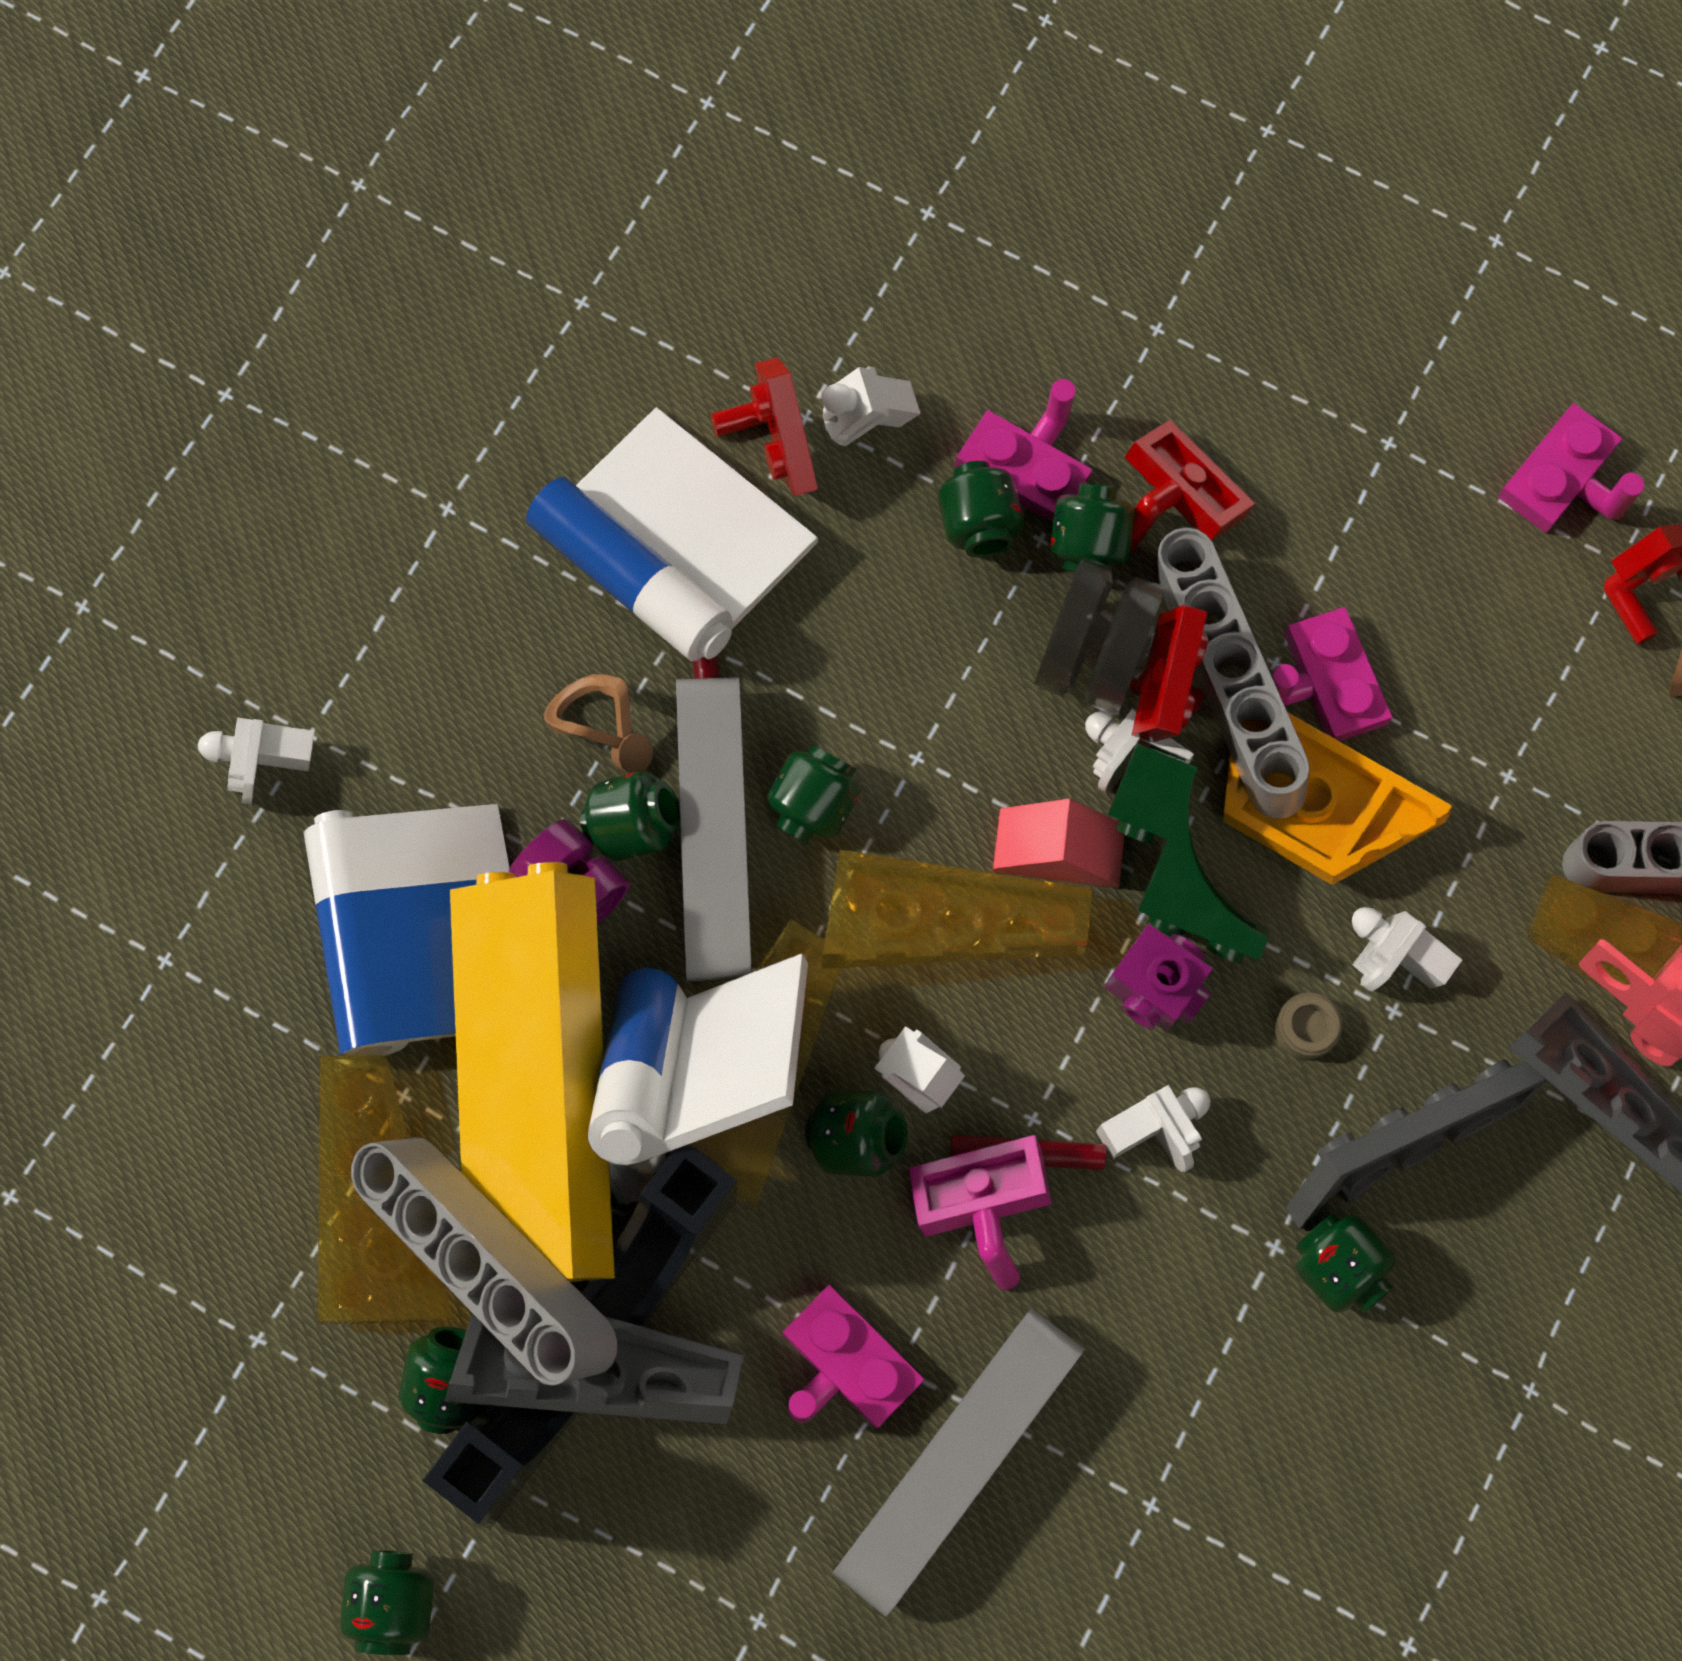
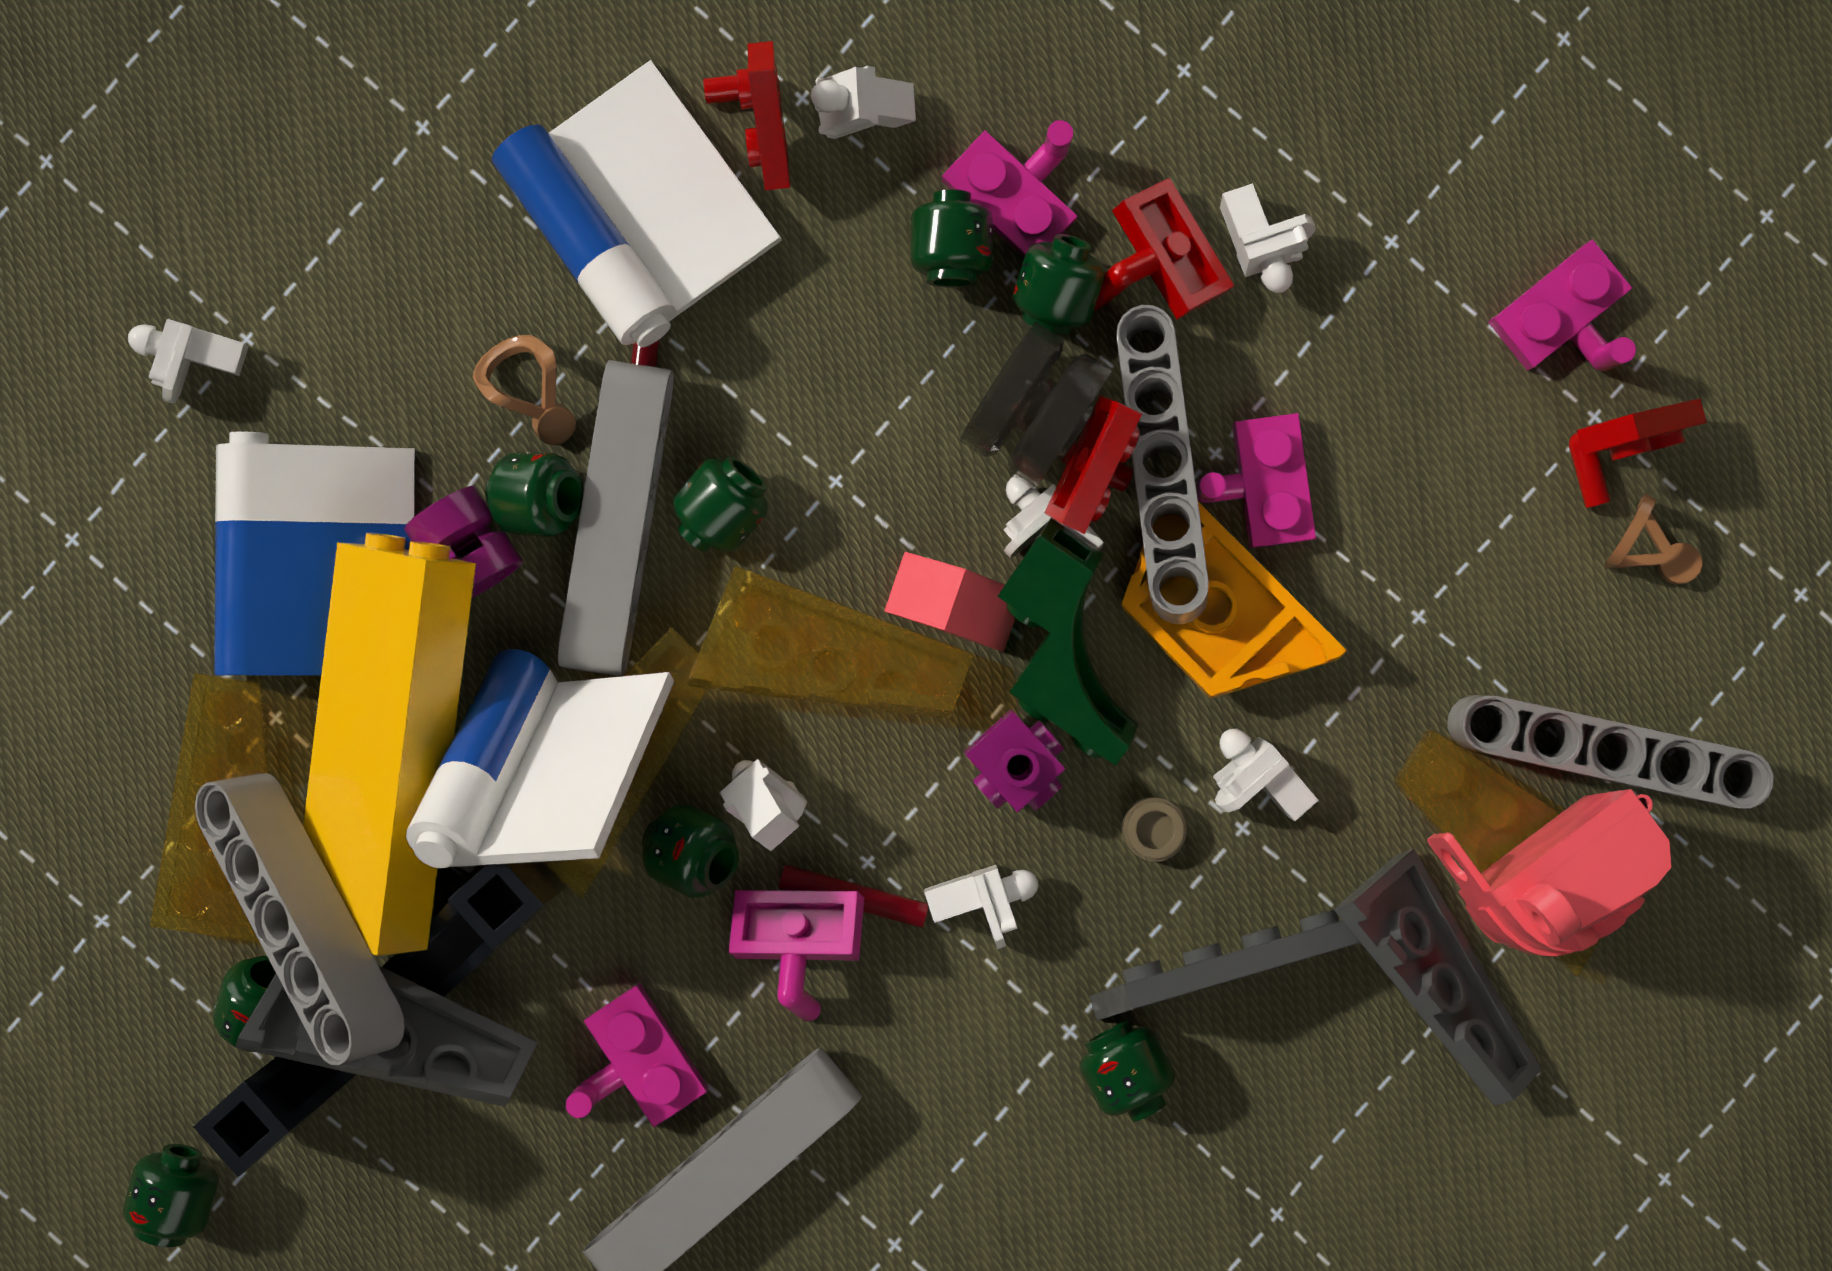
camera: 25 degrees right, 15 degrees up
none -> white piece [1220,183,1316,293]

